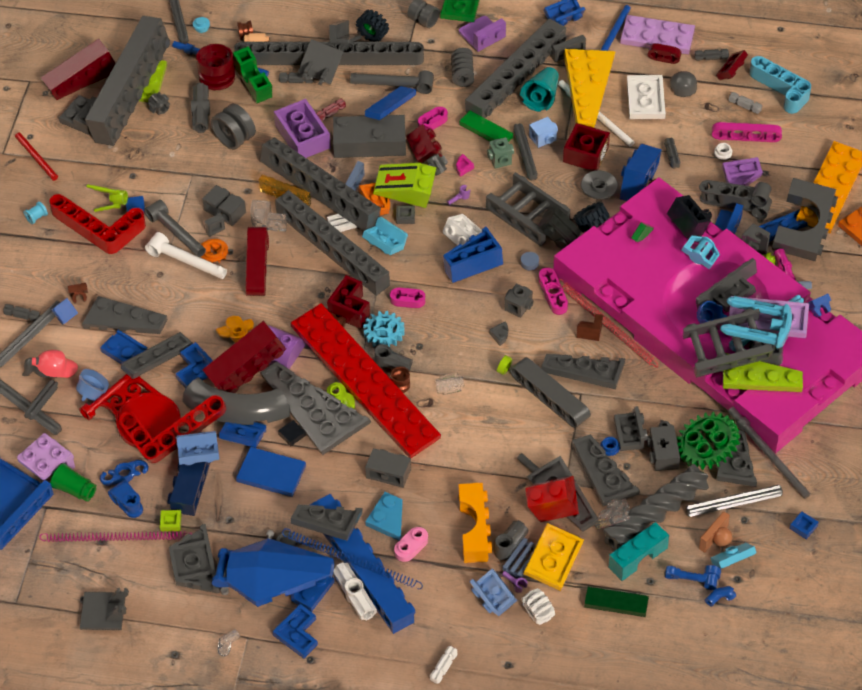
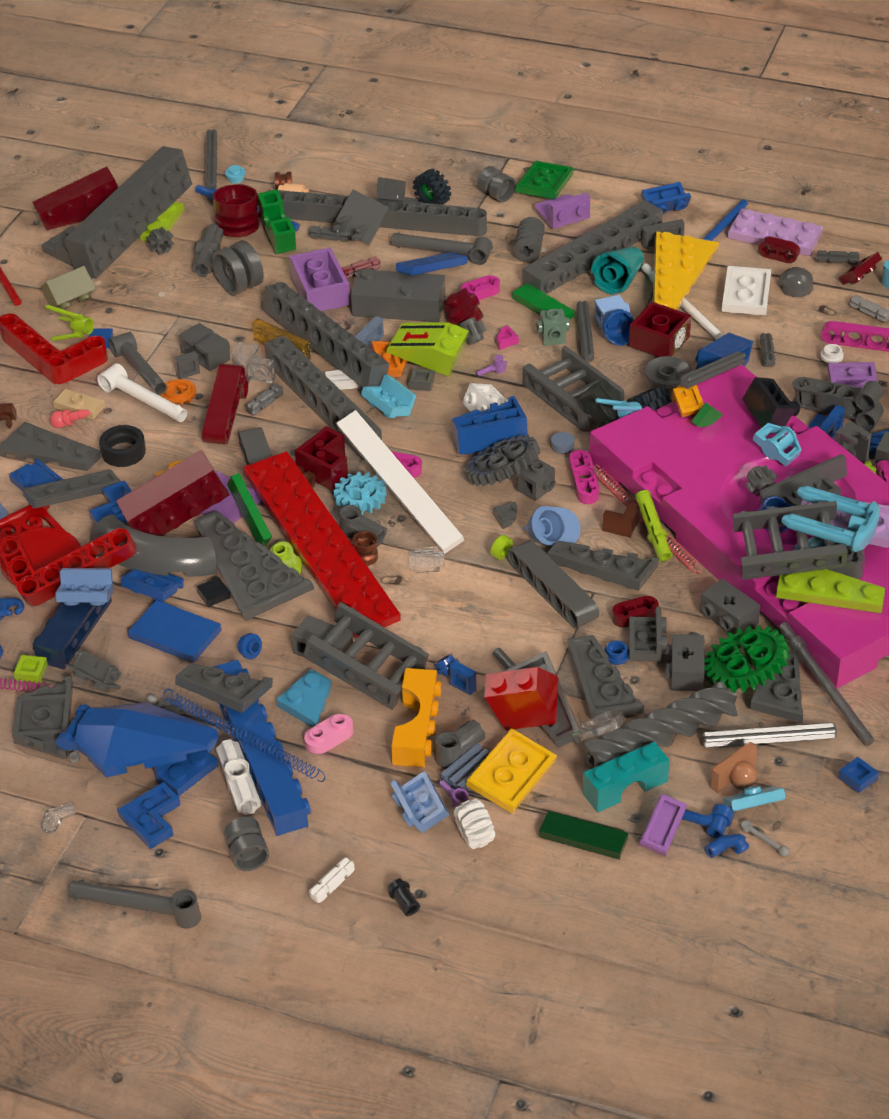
camera: 10 degrees right, 10 degrees down
none -> brick [41,266,96,310]
none -> coral bar [50,409,91,428]
none -> tan plate [53,389,105,420]
none -> dark grey hinge [66,650,121,691]
none -> black tyre [99,425,146,467]
none -> dark grey wheel [223,817,269,871]
none -> green tile [227,473,272,547]
none -> blue plate [237,633,262,659]
none -> dark grey beam [238,427,272,465]
none -> dark grey axle [246,383,284,415]
none -> dark grey fence [303,602,429,710]
none -> white tile [336,410,464,554]
none -> black pin [388,879,421,916]
none -> blue plate [434,654,460,677]
none -> blue tile [449,661,477,695]
none -> dark grey gear [465,435,541,487]
none -> medium blue piece [524,506,581,546]
none -> medium azure plant [595,398,642,418]
none -> blue hair [602,309,634,346]
none -> dark red beam [612,596,659,628]
none -> lime pin [635,490,673,562]
none -> medium lavender tile [639,793,687,856]
none -> light orange bracket [672,385,704,418]
none -> dark grey axle [679,351,746,389]
none -> dark grey brick [700,579,760,635]
none -> light grey hinge [741,820,790,857]
none -> dark grey gear [745,465,777,497]

